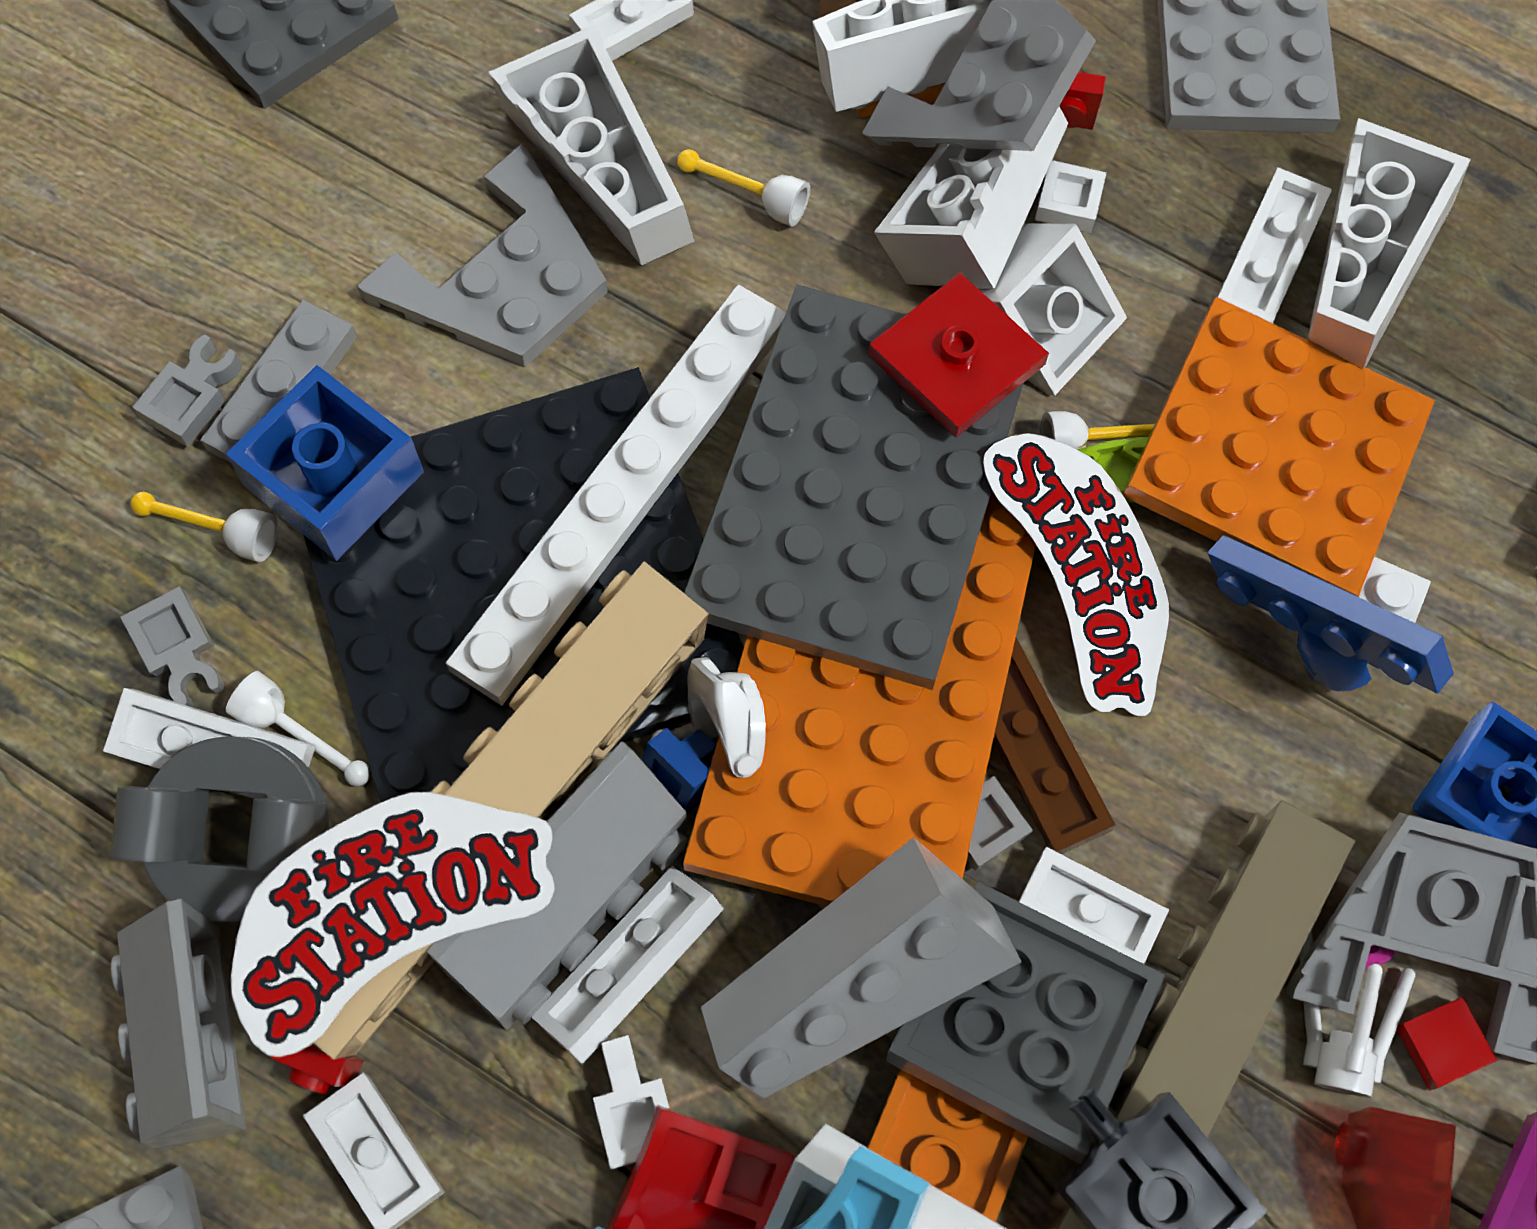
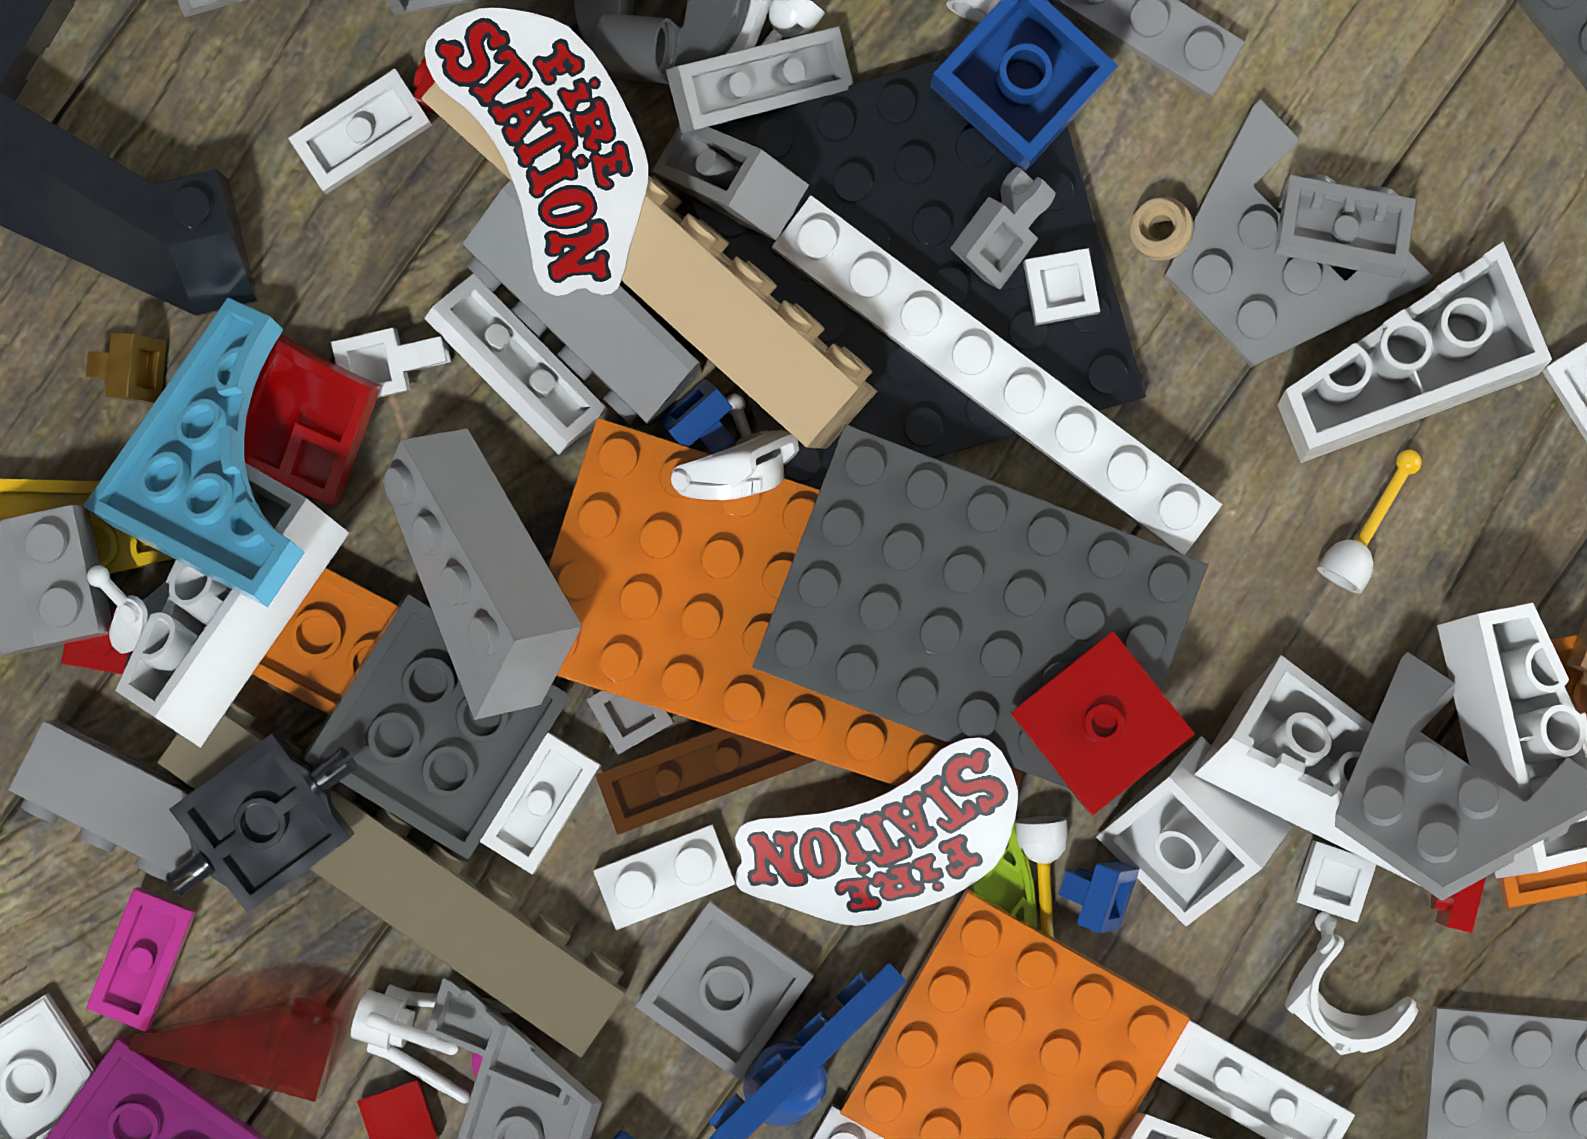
camera: 90 degrees right, 20 degrees up
none -> white plate [593,823,736,930]
none -> light grey plate [635,900,814,1081]
none -> light grey slope [652,124,809,240]
none -> light grey plate [666,26,853,133]
none -> light grey plate [950,167,1056,290]
none -> white plate [1023,248,1100,326]
none -> blue tile [1058,860,1140,933]
none -> tan plate [1130,197,1194,261]
none -> light grey bracket [1275,174,1416,279]
none -> white helmet [1285,911,1418,1055]

